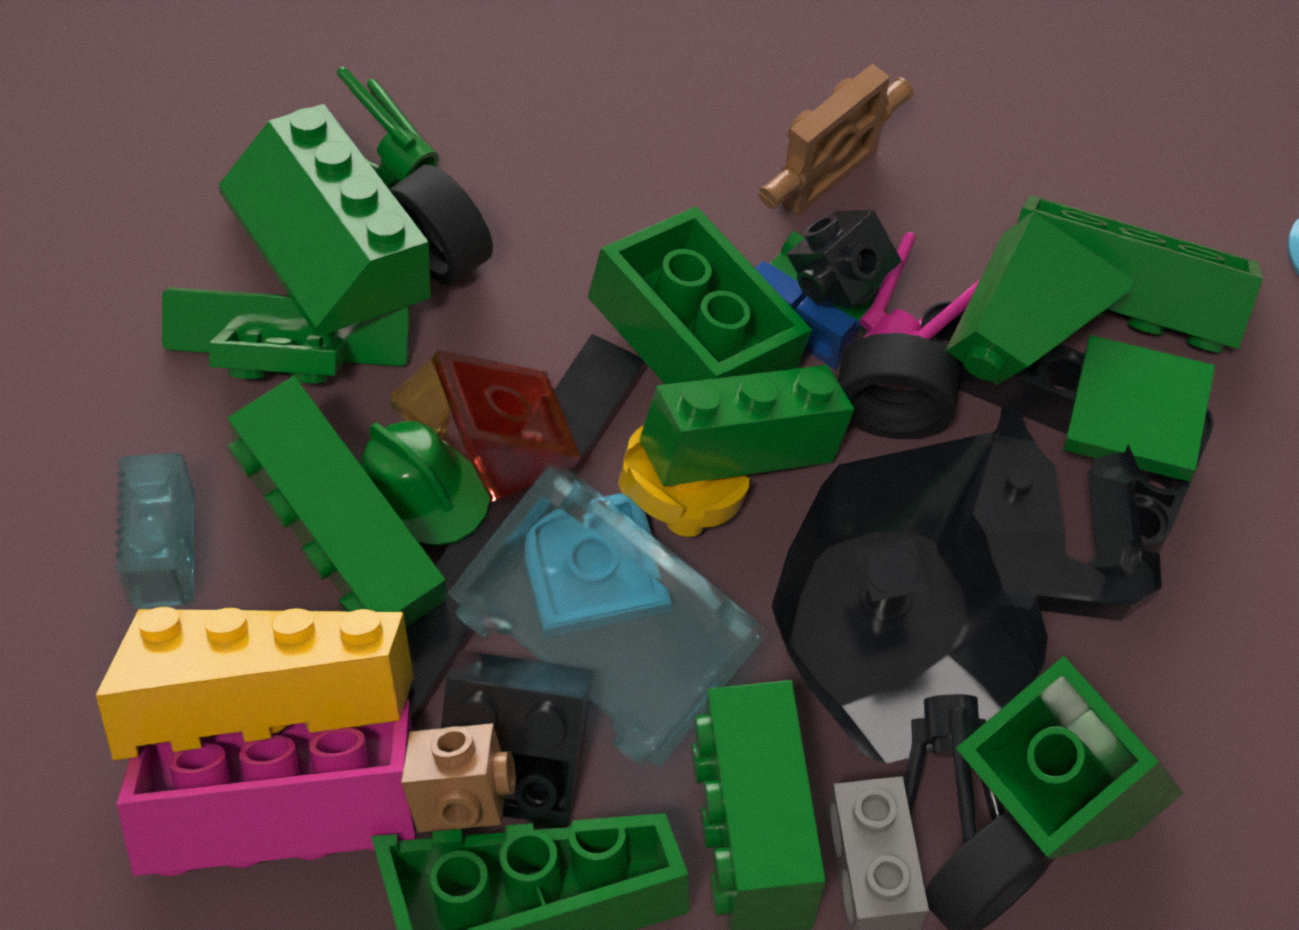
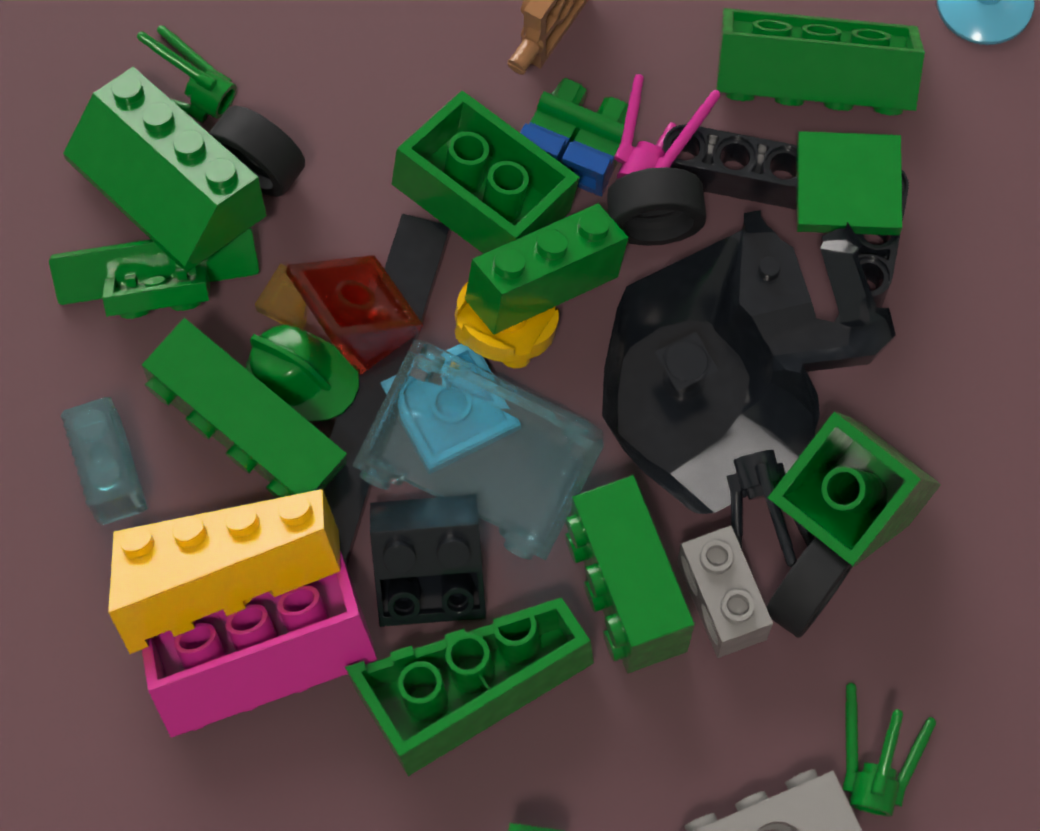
camera: 10 degrees left, 10 degrees up
medium nougat brick [401,723,516,832] -> none
black brick [786,209,902,308] -> none
green slope [946,212,1135,385] -> none

